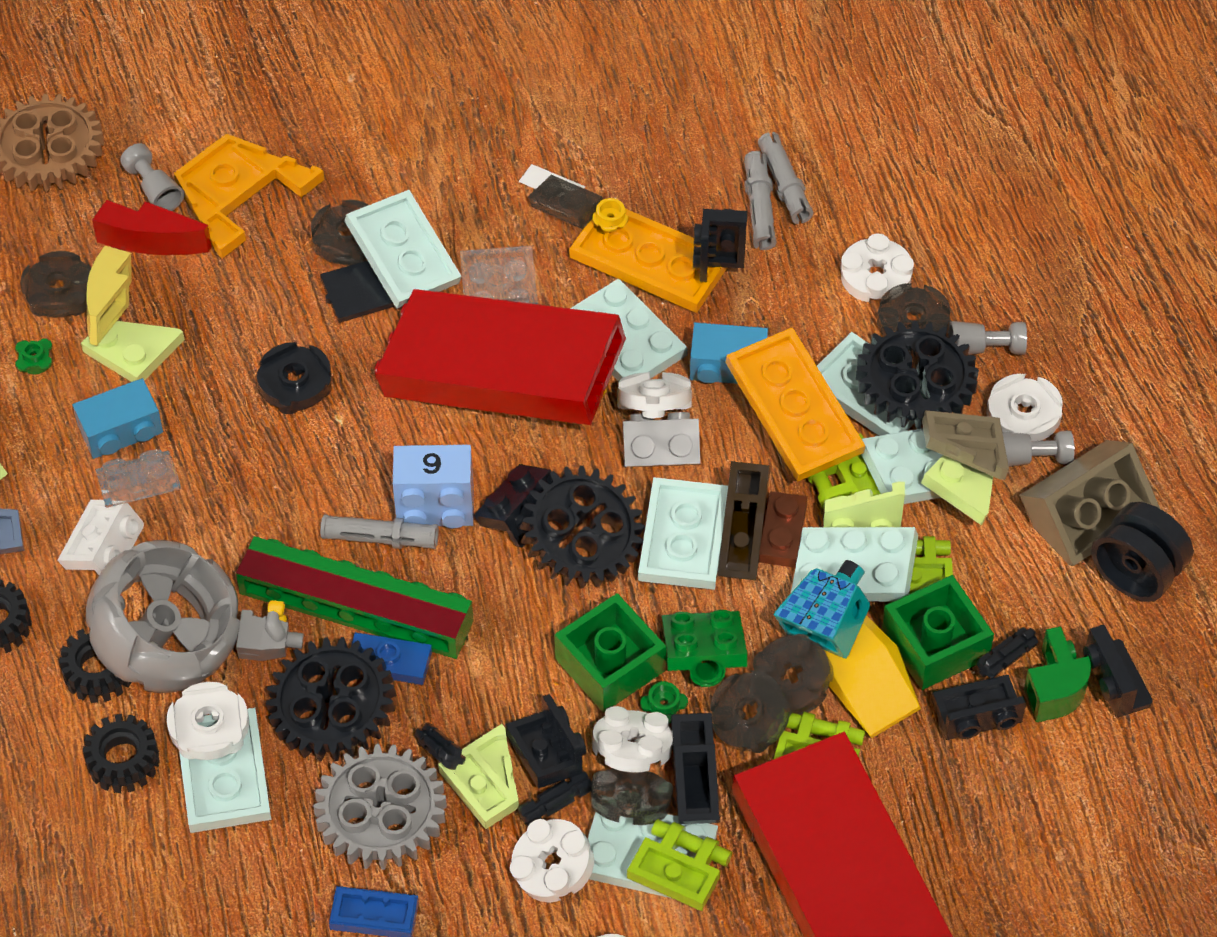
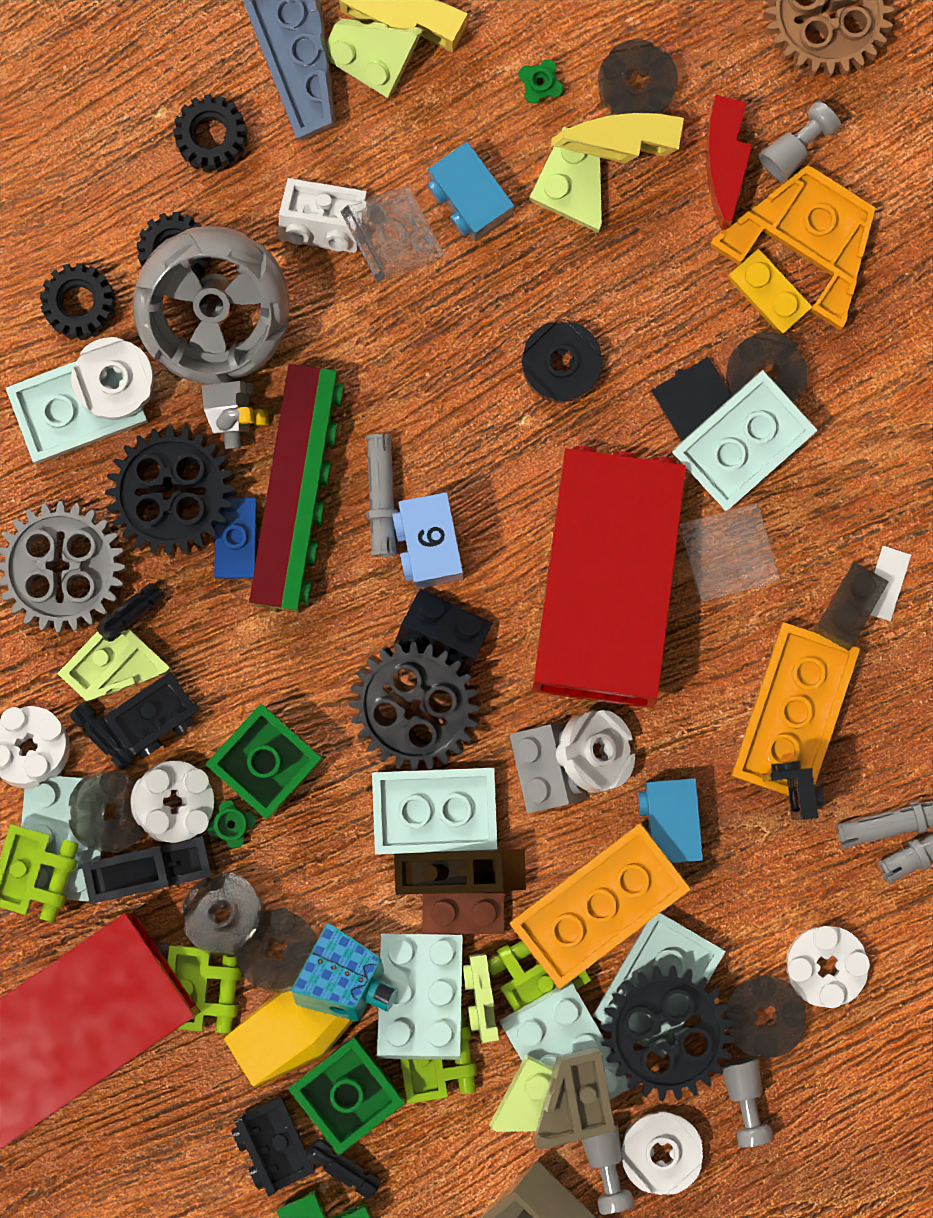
camera: 80 degrees right, 30 degrees up
light aqua plate [570,278,687,382] -> none
yellow plate [593,198,628,232] -> none
green plate [661,610,747,687] -> none
none -> yellow plate [728,248,812,336]

